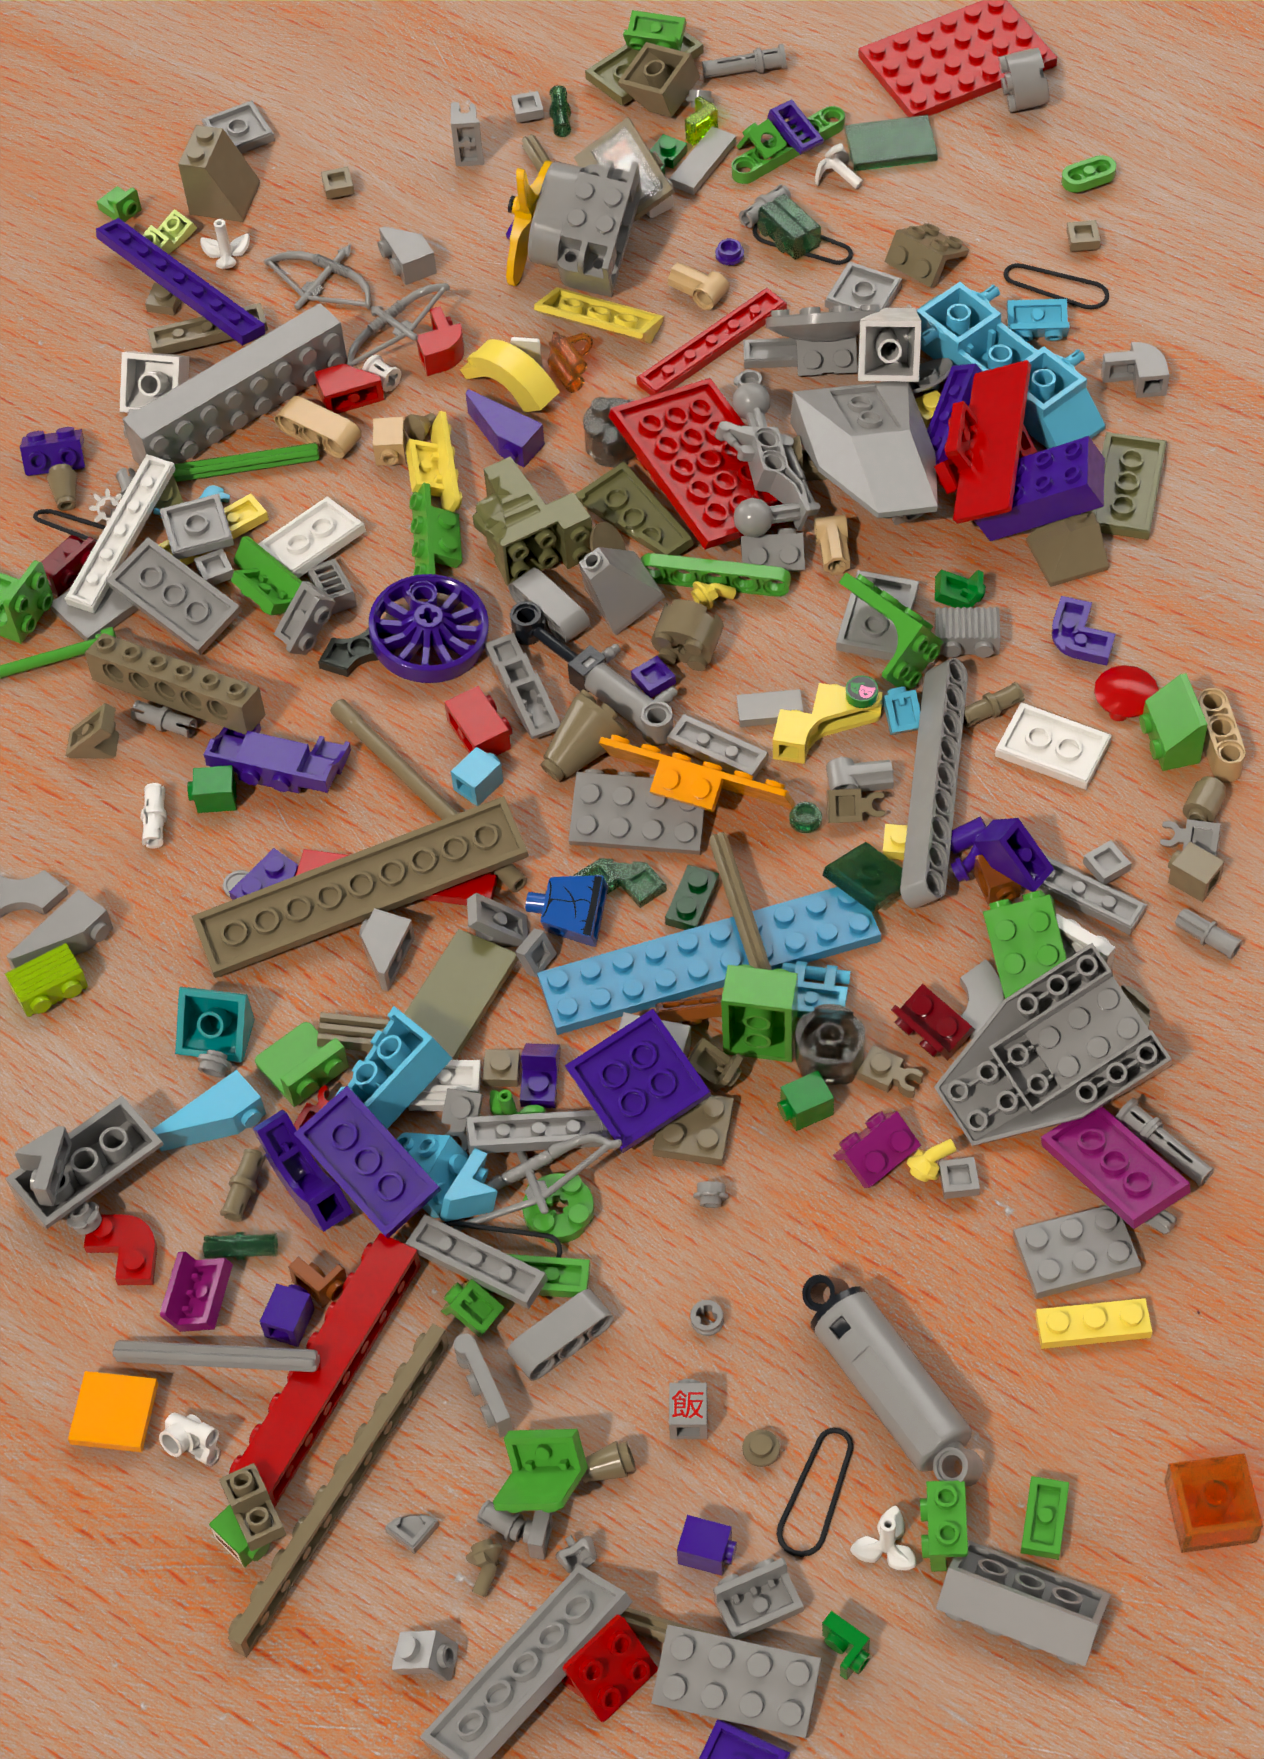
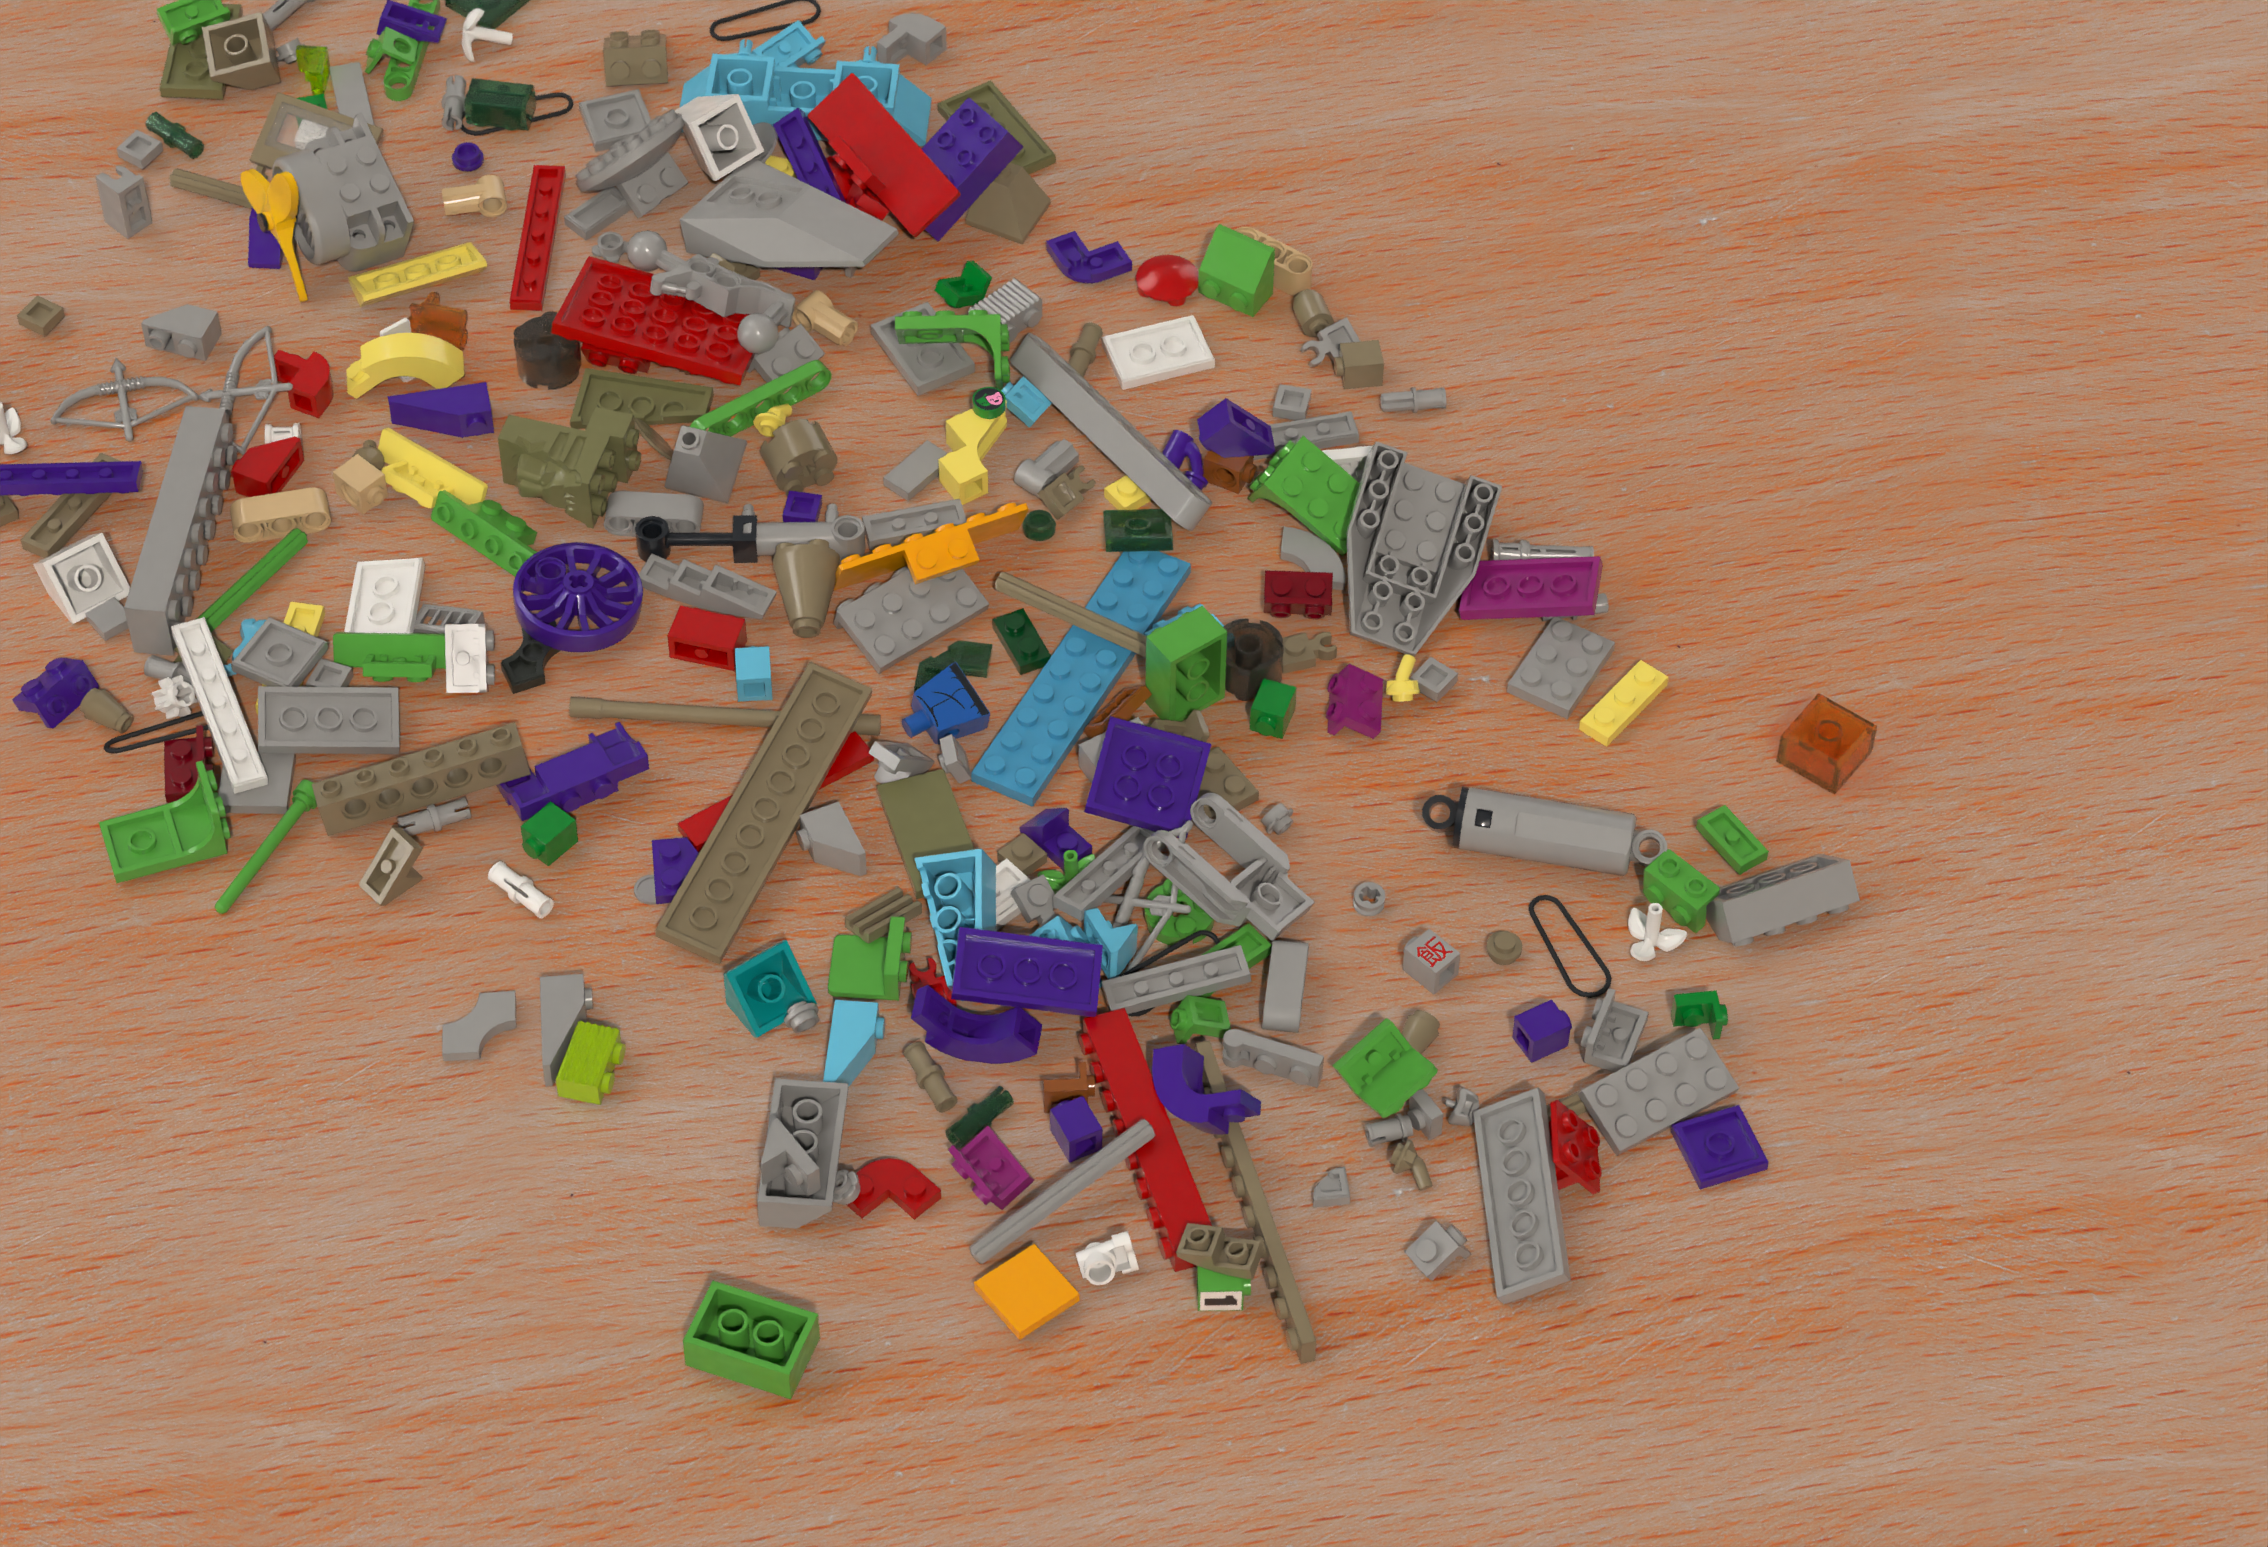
camera: 50 degrees left, 5 degrees down
none -> light grey plate [1143,792,1315,941]
none -> dark purple arch [1152,1044,1261,1135]

